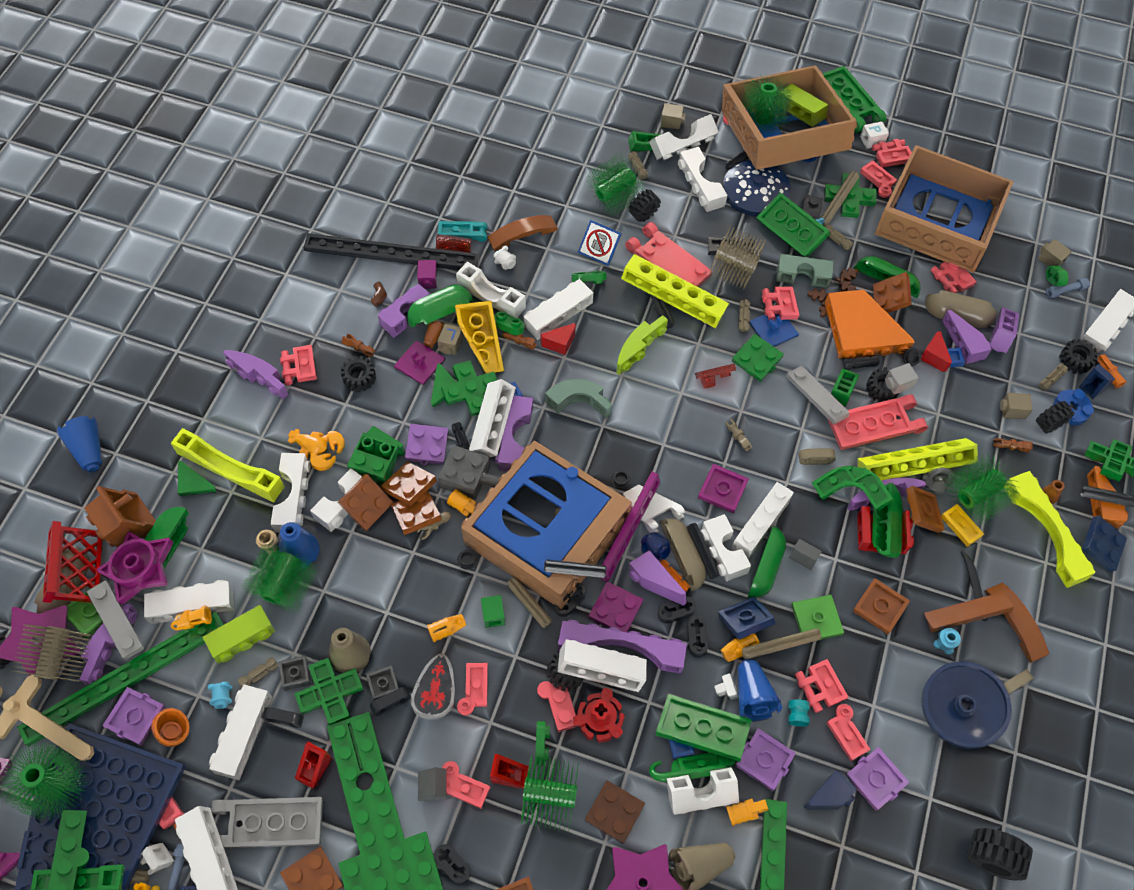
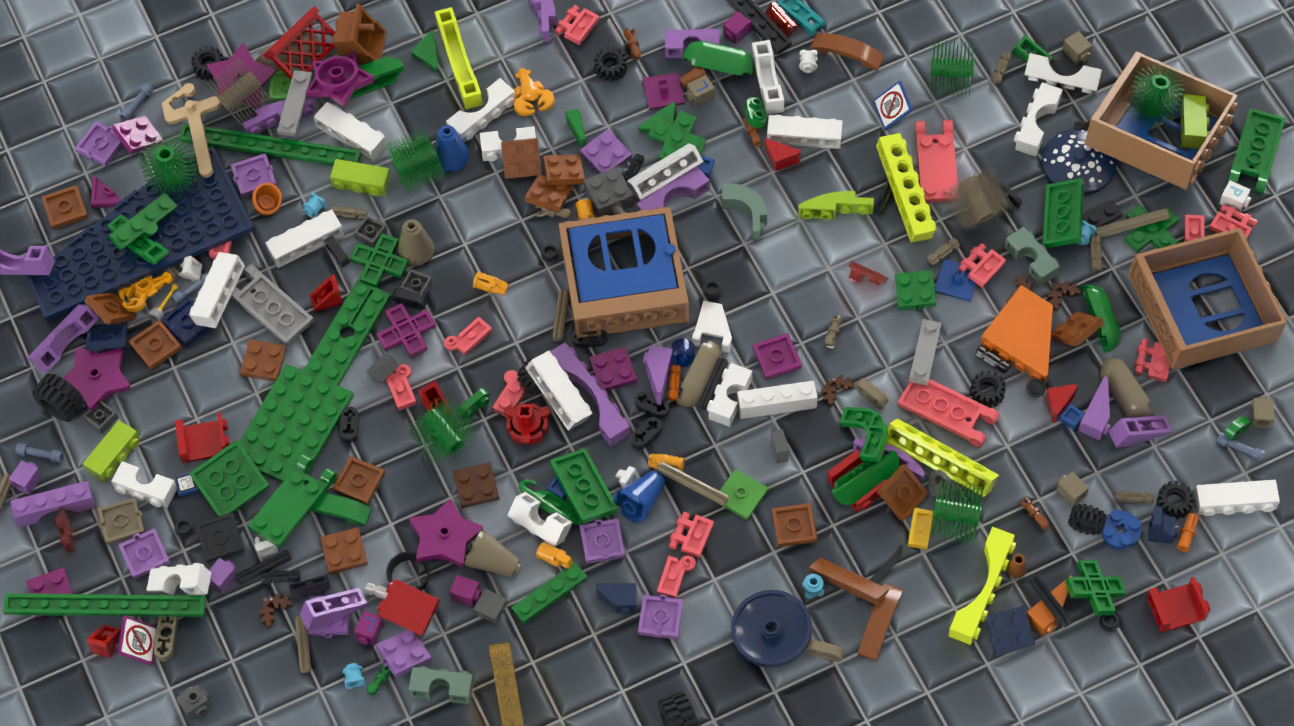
camera: 50 degrees right, 0 degrees up
light orange piece [171,605,212,630] -> none
tan cone [256,530,277,554] -> none
green slope [347,432,399,485] -> none
reddish brown arm [371,282,387,306] -> none
shield [411,654,455,719] -> none
yellow wedge [455,301,504,374] -> none
green panel [481,595,505,628] -> none
axle [544,559,606,578] -> none
green plate [571,271,607,284] -> none
magenta tile [600,472,660,582] -> none
black tyre [628,189,661,222] -> none
dark blue plate [718,597,776,639] -> none
green brick [747,526,786,599] -> none
teal wheel [788,699,810,727] -> none
green slope [831,368,859,407] -> none
light grey brick [885,363,919,395] -> none
none -> magenta plate [376,303,436,358]
none -> reddish brown animal [821,375,855,406]

